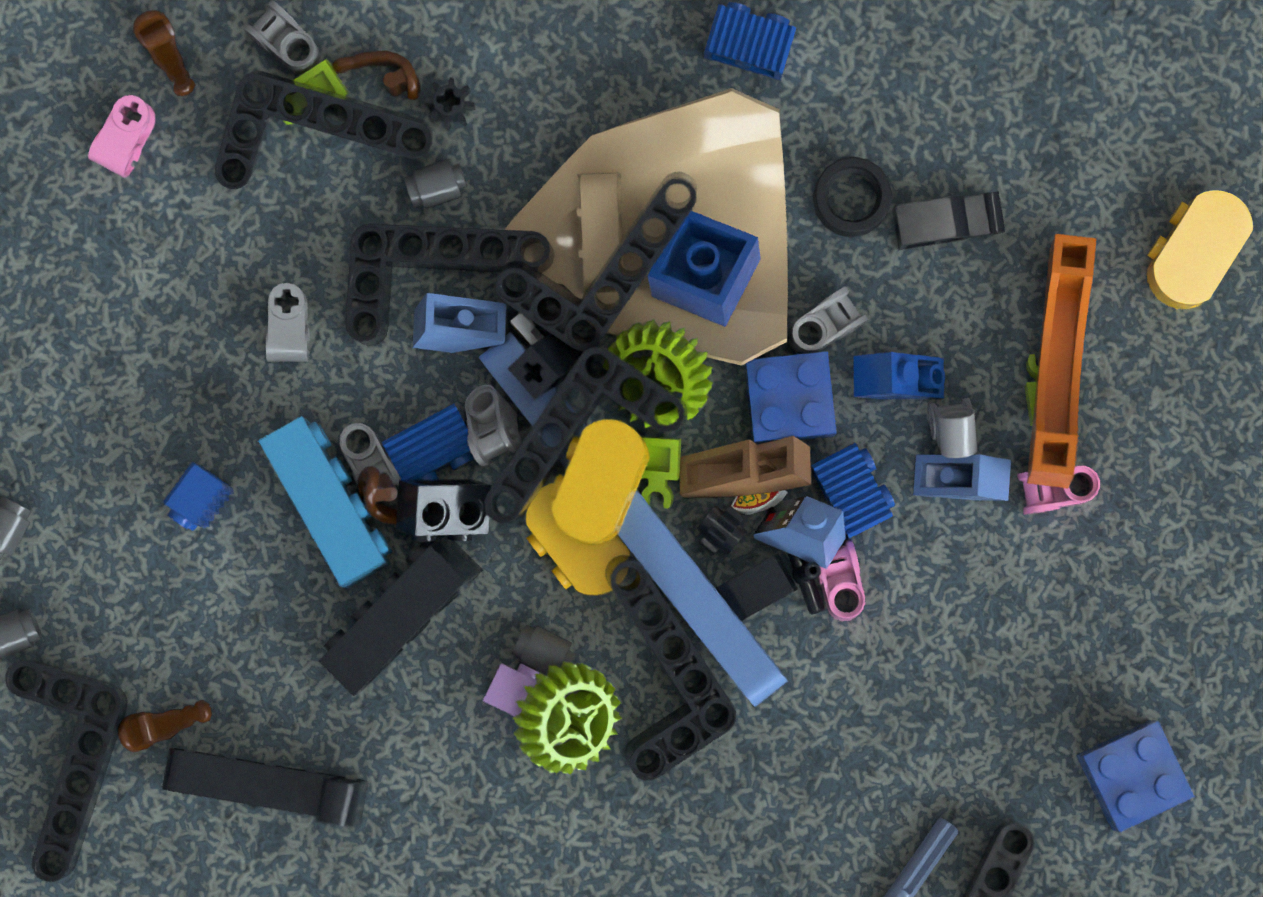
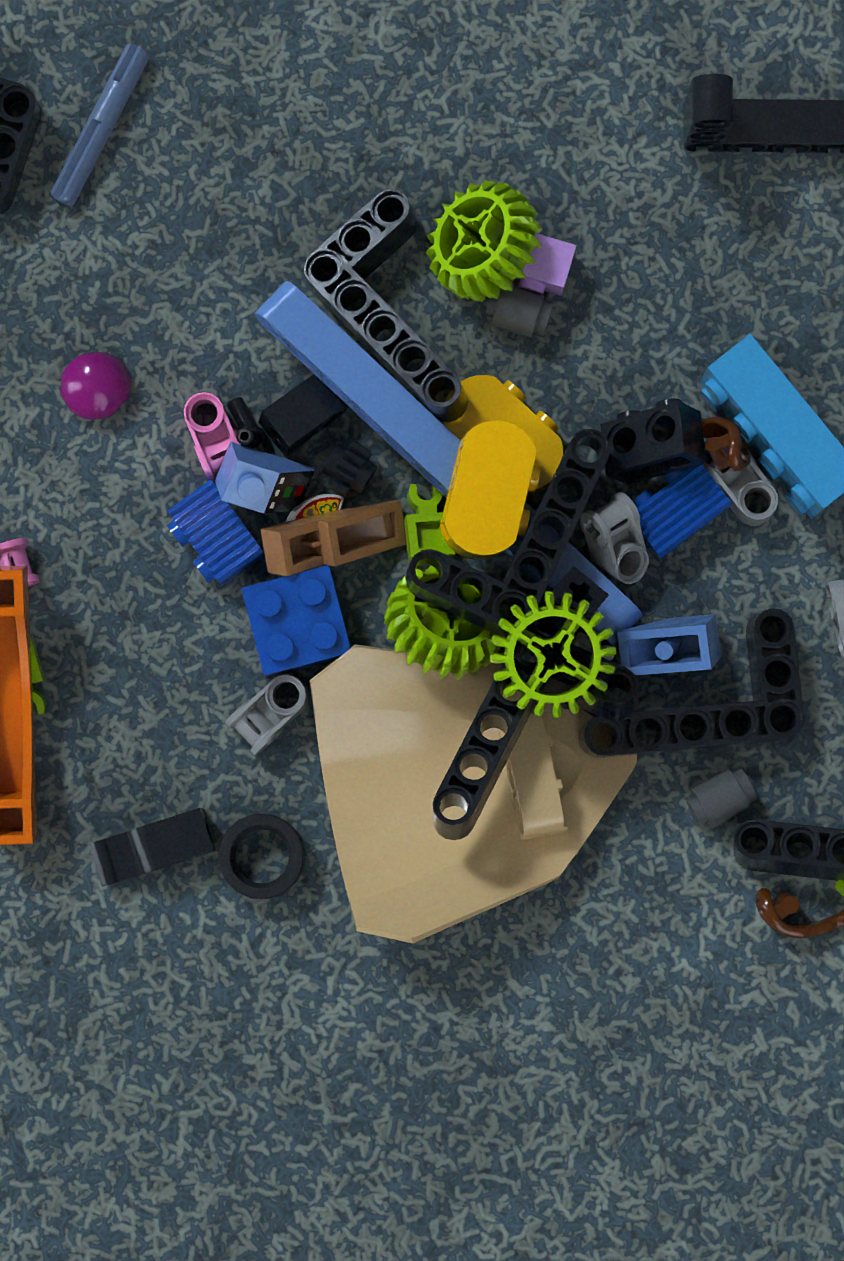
camera: 175 degrees right, 0 degrees up
black wedge [319,537,483,697] -> none
black gear [424,77,475,131] -> none
blue brick [647,211,761,327] -> none
blue brick [704,2,796,80] -> none
blue slope [853,352,945,399] -> none
medium blue slope [913,455,1011,501] -> none
light grey piece [928,398,978,458] -> none
none -> magenta hair [60,352,131,420]
none -> lime gear [490,591,617,718]

